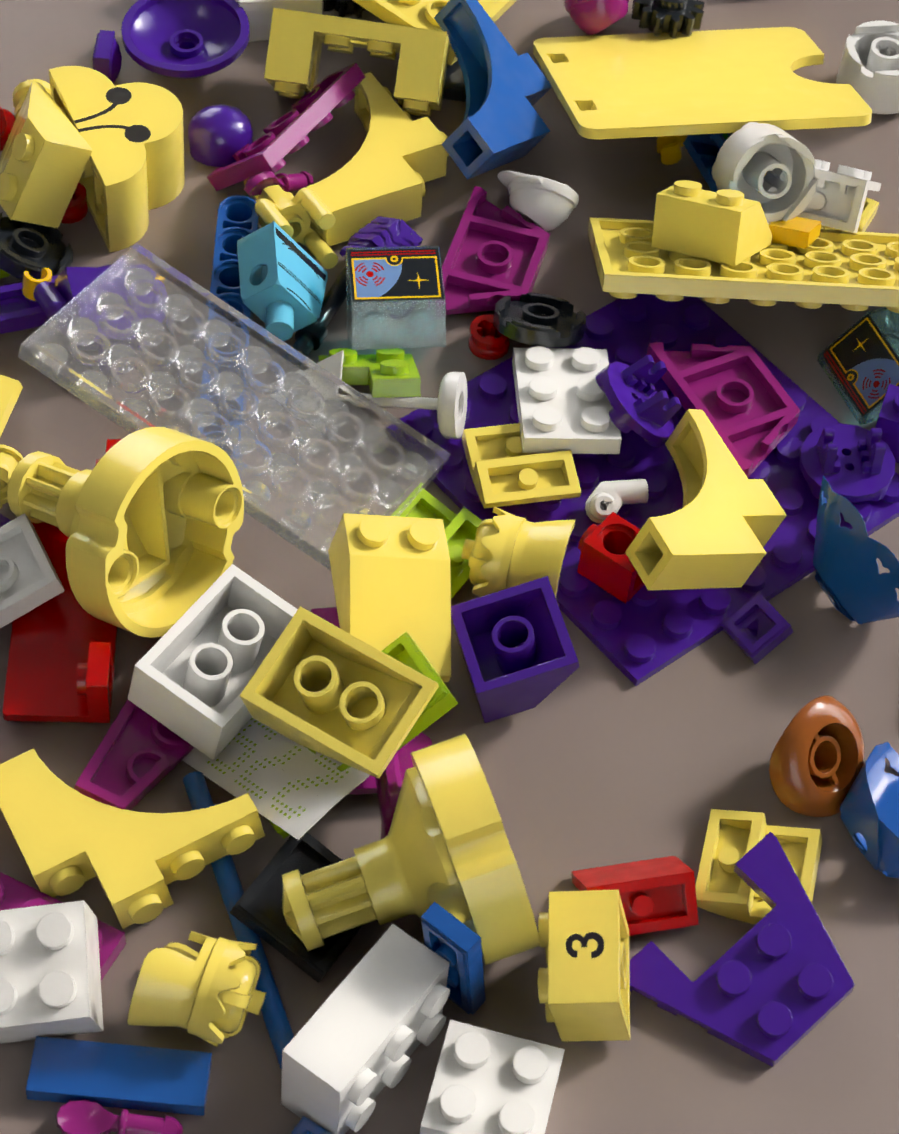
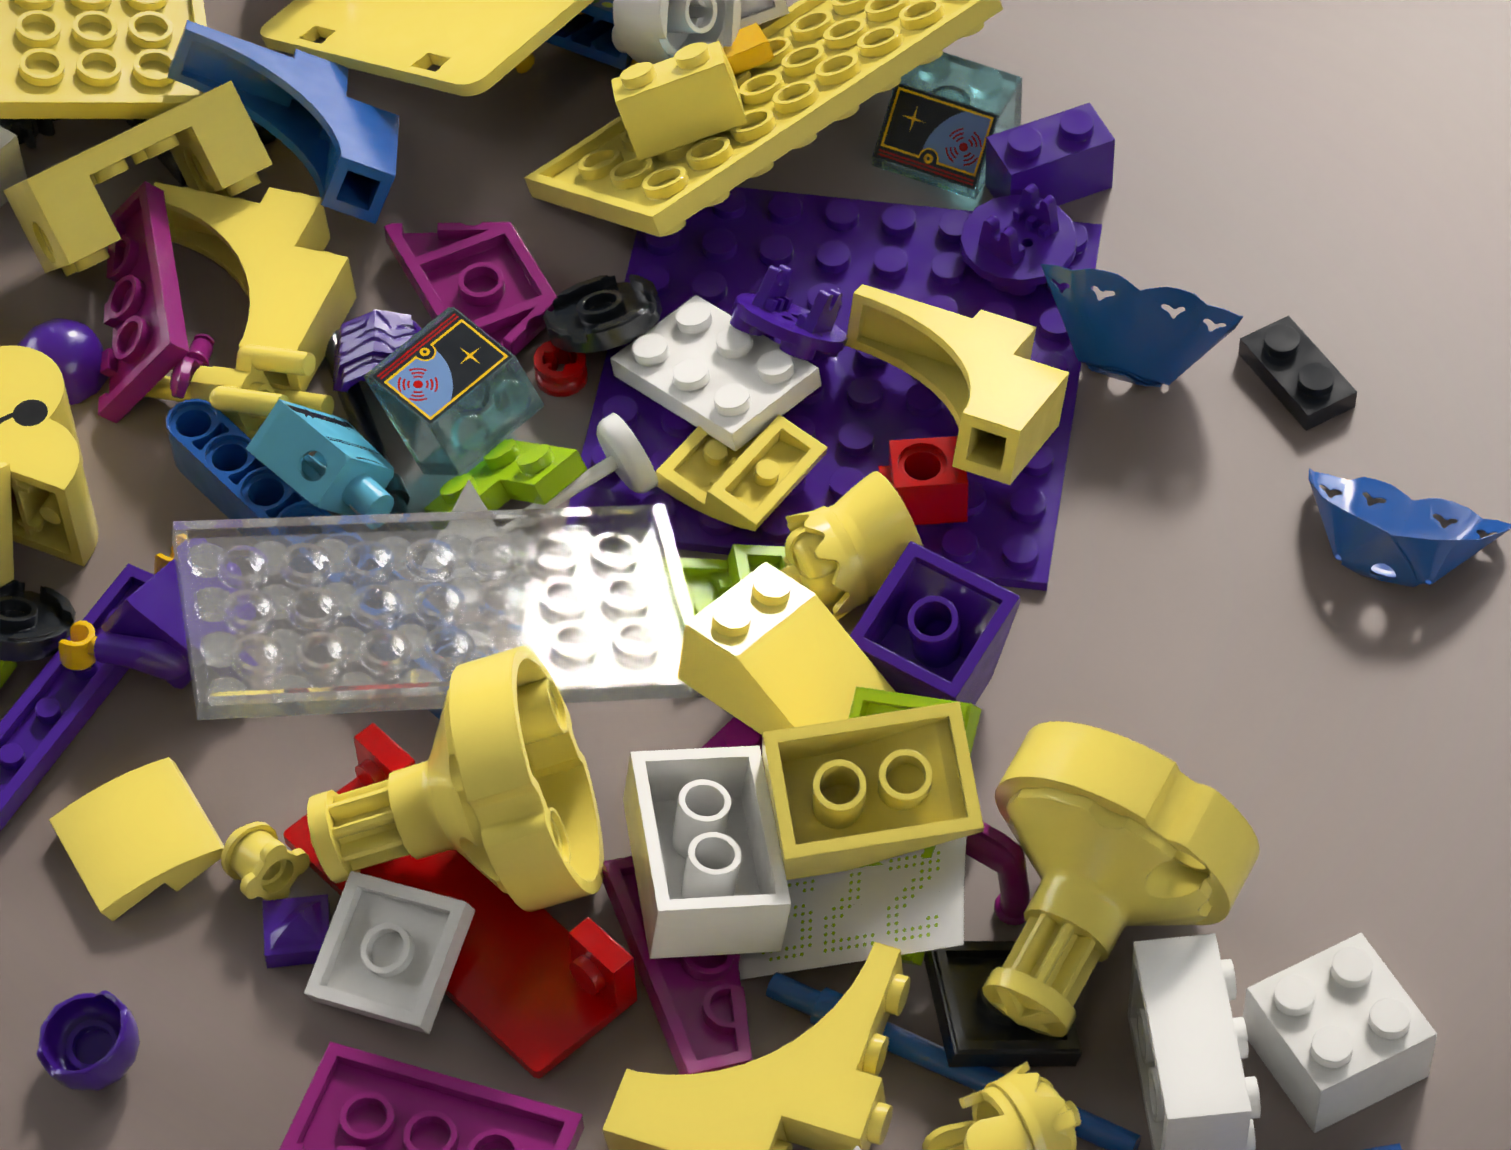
camera: 35 degrees left, 0 degrees up
blue tile [421,901,486,1015] -> none
white hat [497,171,579,232] -> none
light yellow brick [538,890,630,1042] -> none
red panel [571,856,699,936] -> none
white arm [585,479,649,523] -> none
dark purple wing [630,832,855,1067] -> none
magenta wing [647,342,800,478] -> none
light yellow slope [695,809,822,925] -> none
dark purple tile [720,592,794,664] -> none
dark orange hat [769,695,865,817] -> none

